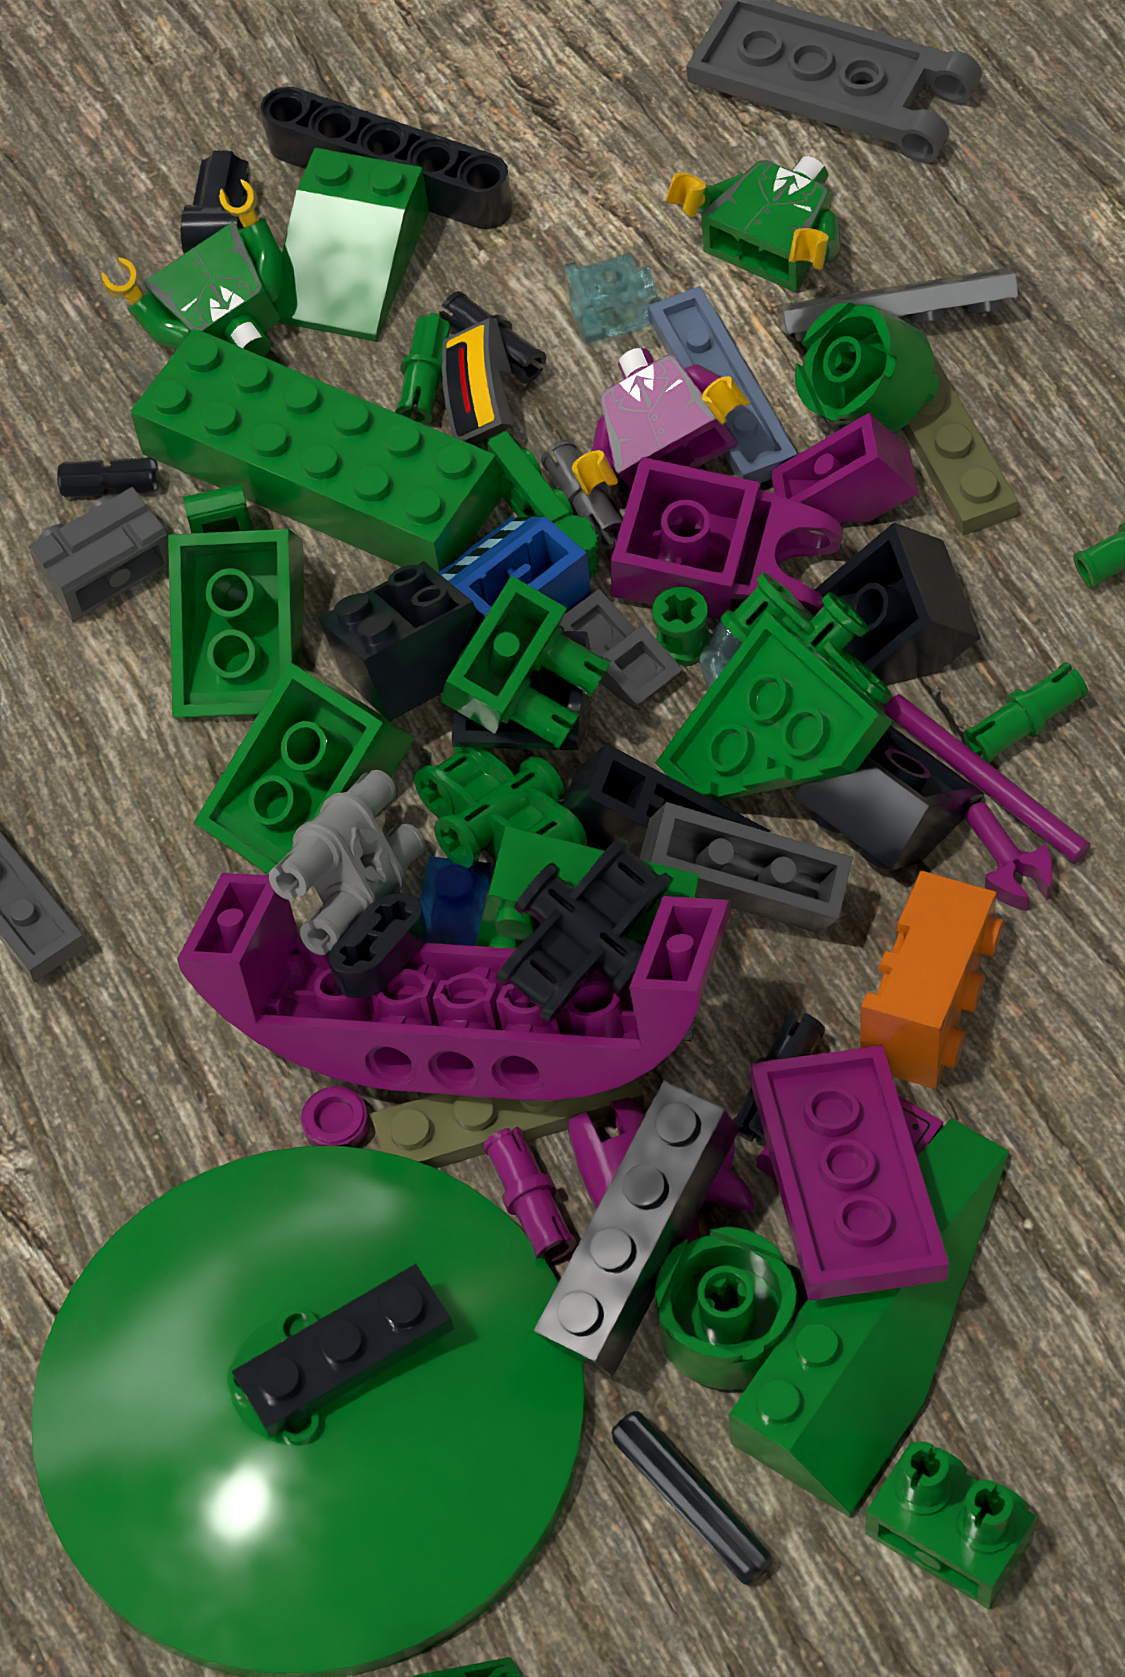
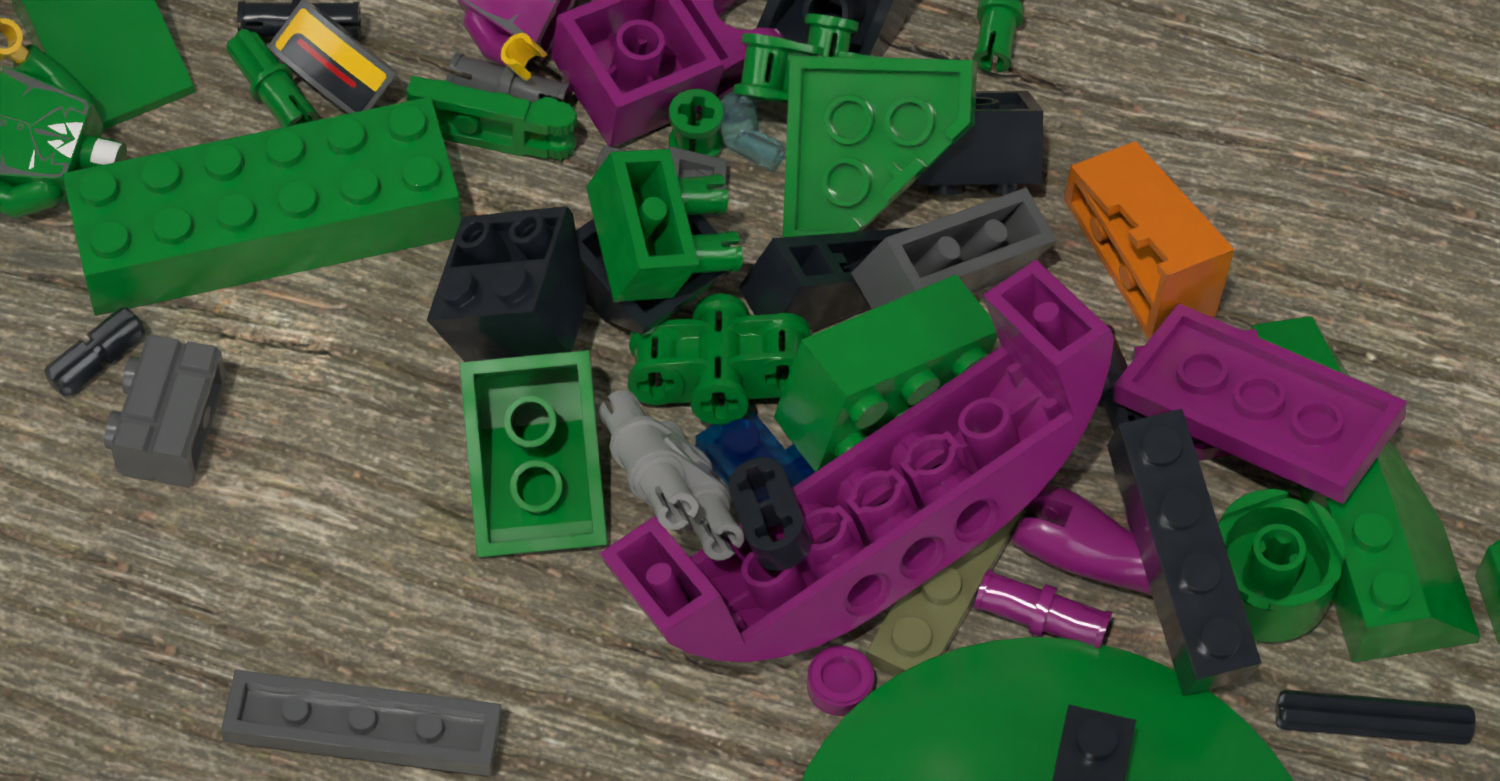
camera: 55 degrees left, 0 degrees up
green slope [168,529,305,719] -> none
green brick [183,483,253,533] -> none
blue slope [438,517,591,629] -> none
black axle [495,836,674,1023] -> none
magenta bar [884,694,1091,863] -> none
magenta bar [964,802,1052,911] -> none

